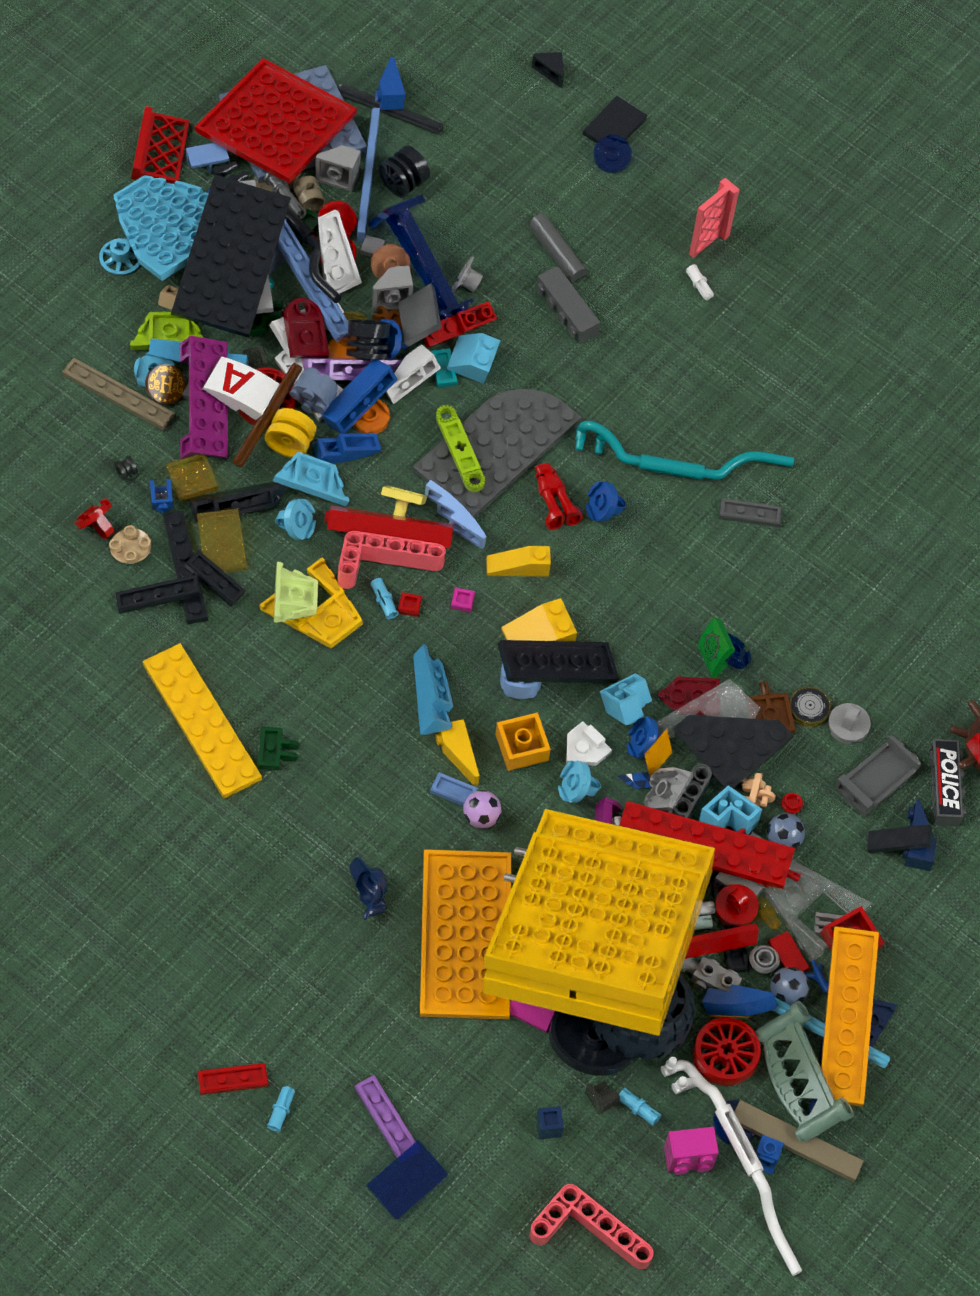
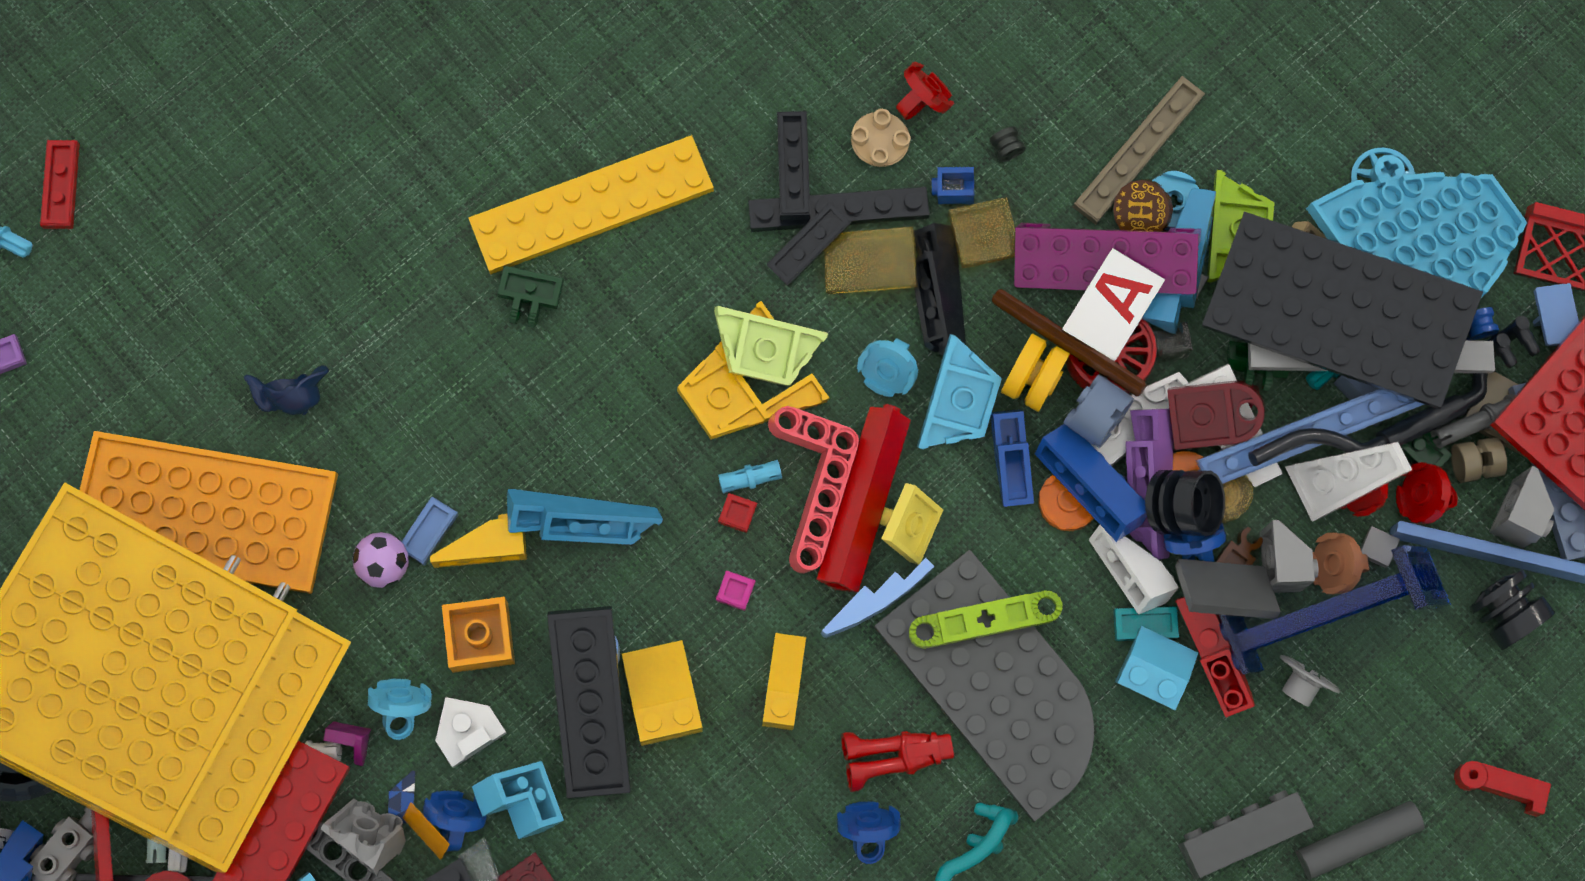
camera: 100 degrees right, 15 degrees up
none -> red leg [1454,761,1551,817]

